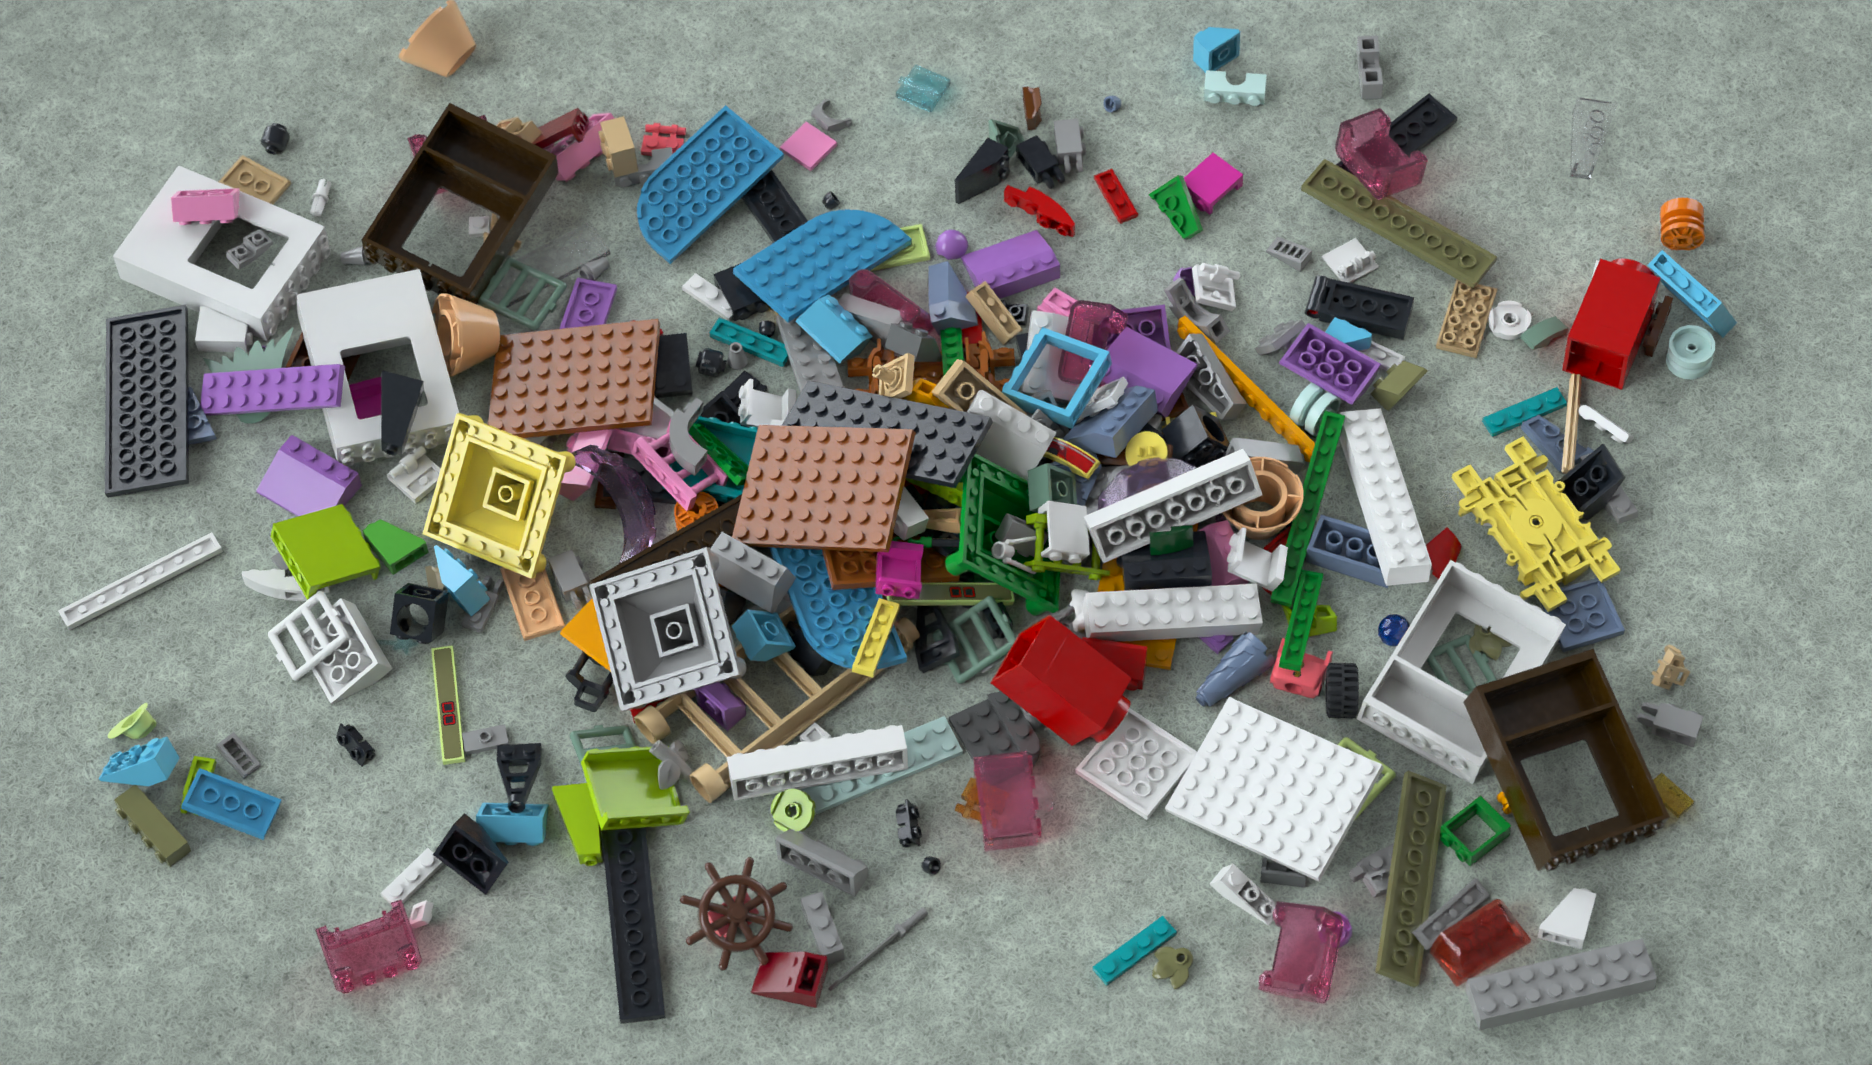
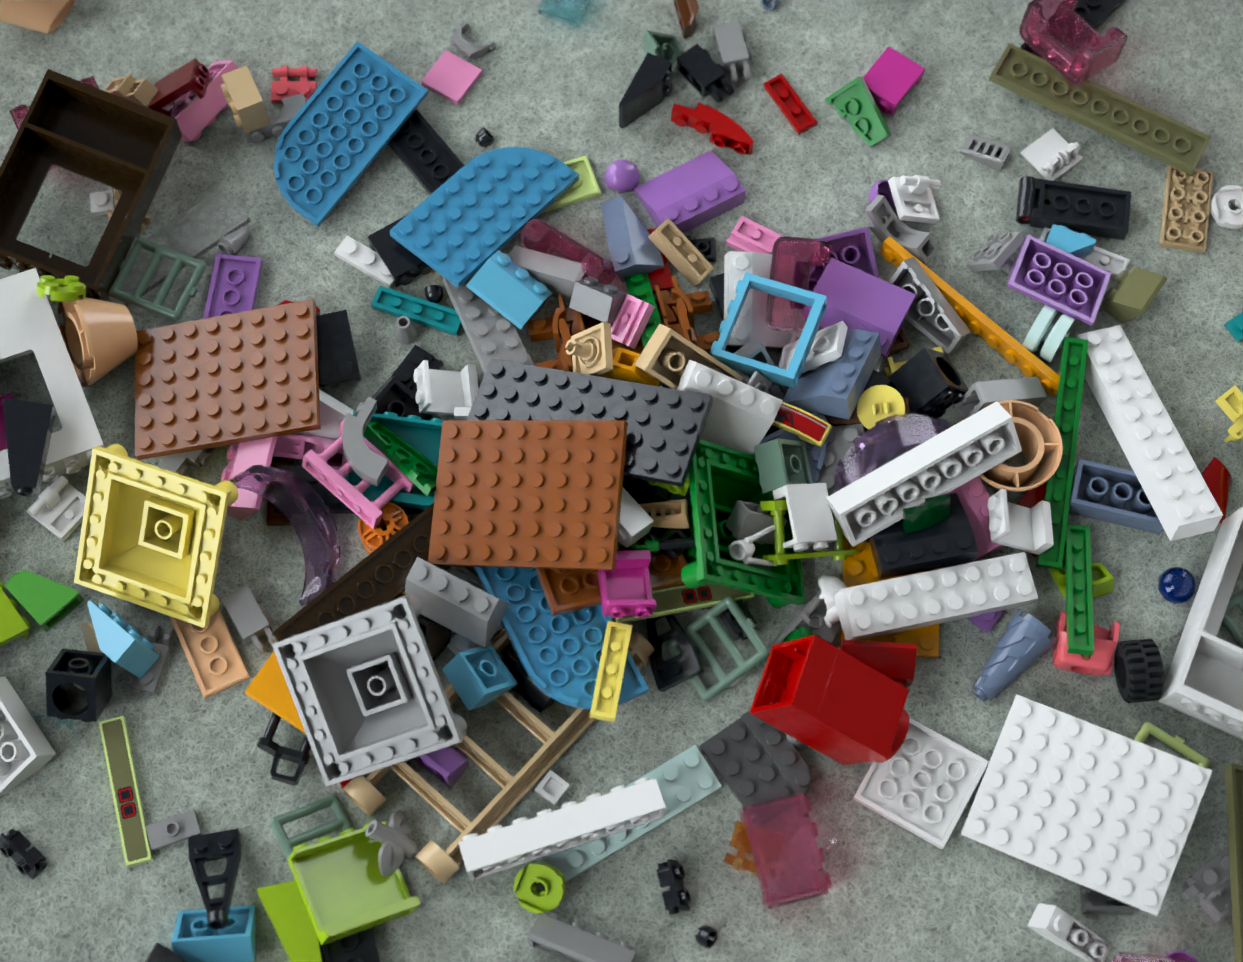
camera: 10 degrees left, 10 degrees up
black head [695,348,727,377] -> none
none -> lime plate [37,275,86,302]
none -> bright pink plate [611,294,655,349]

